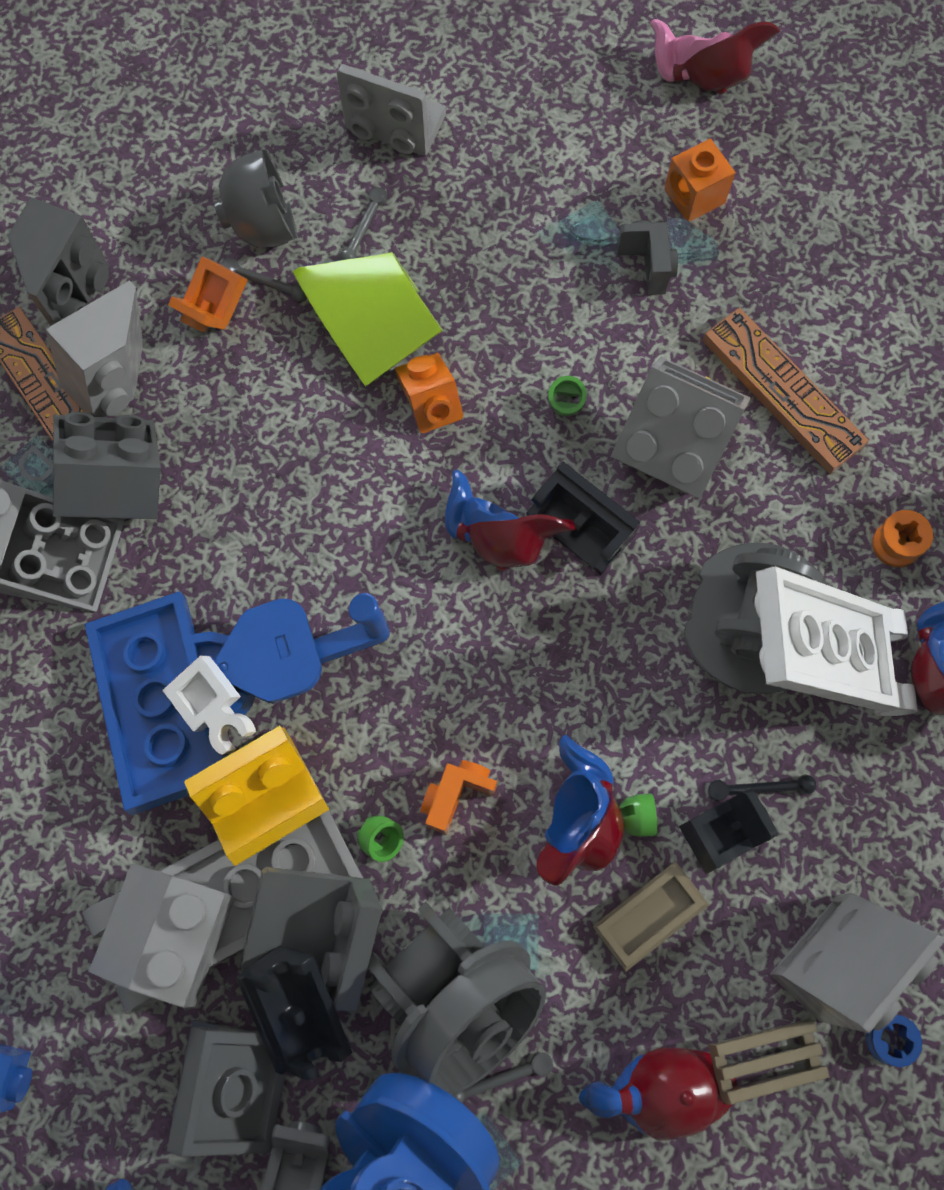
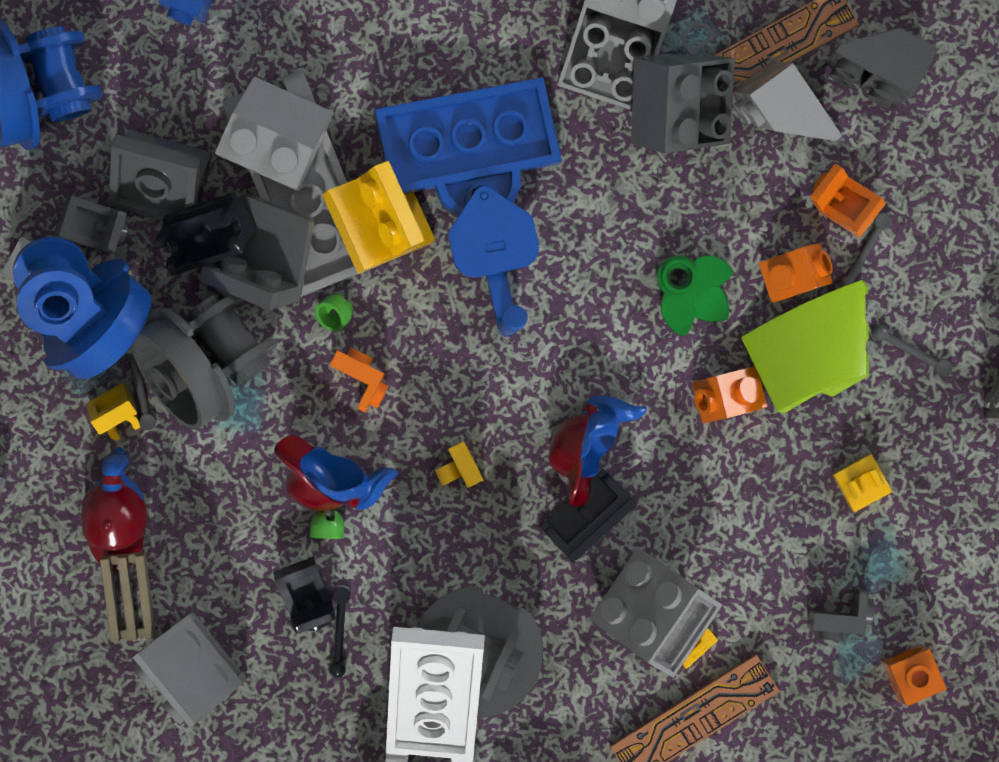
camera: 95 degrees right, 15 degrees up
white plate [162,656,256,755] -> none
dark grey cylinder [214,149,297,248] -> none
bright green hinge [548,376,587,416] -> none
dark tan tile [592,861,709,972] -> none
blue bush [865,1015,923,1067] -> none
none -> yellow tile [86,382,140,441]
none -> yellow tile [435,441,484,488]
none -> green plate [657,255,734,336]
none -> orange bracket [758,243,833,303]
none -> yellow tile [832,454,892,512]

